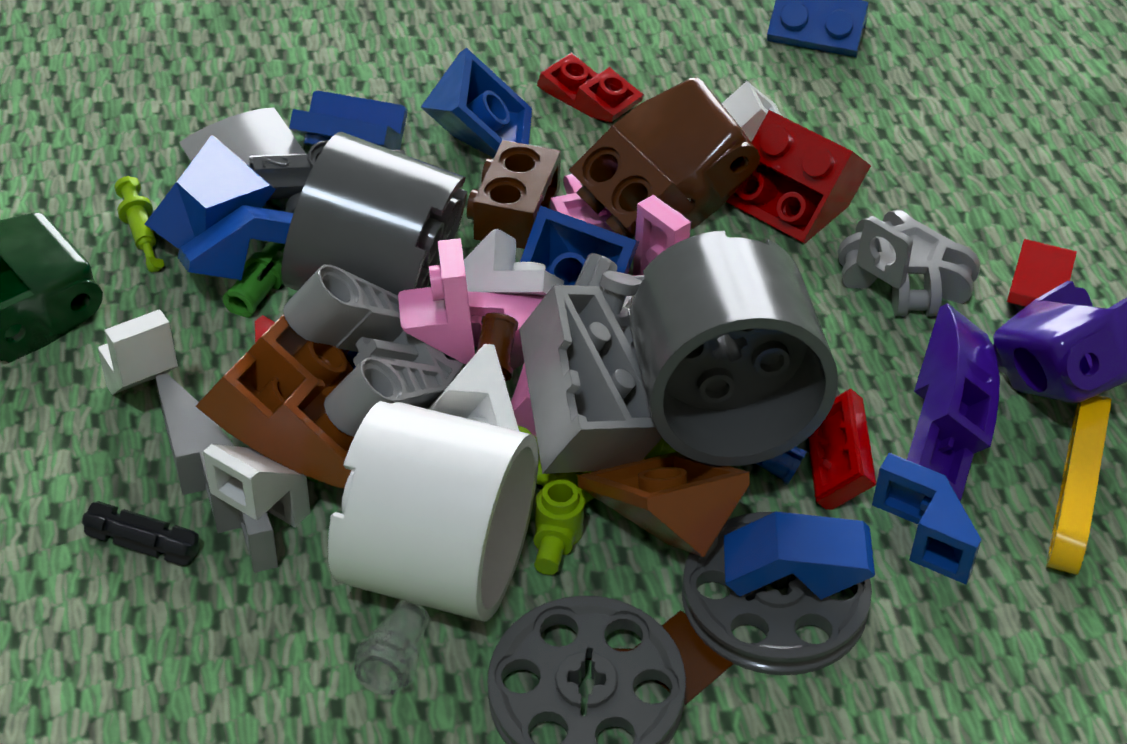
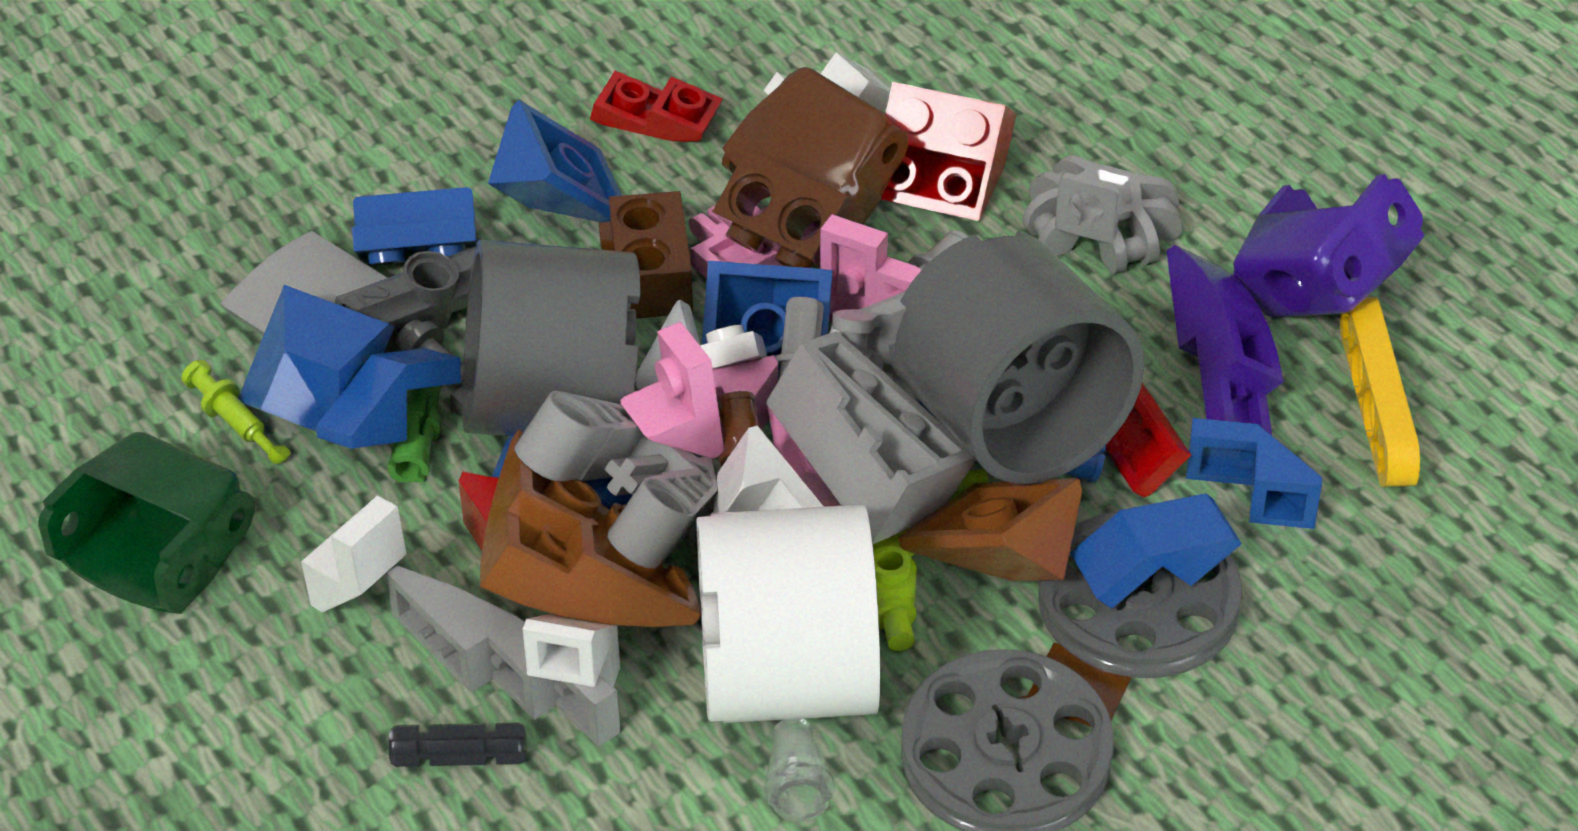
camera: 20 degrees left, 0 degrees up
red slope [1007,239,1077,307] -> none

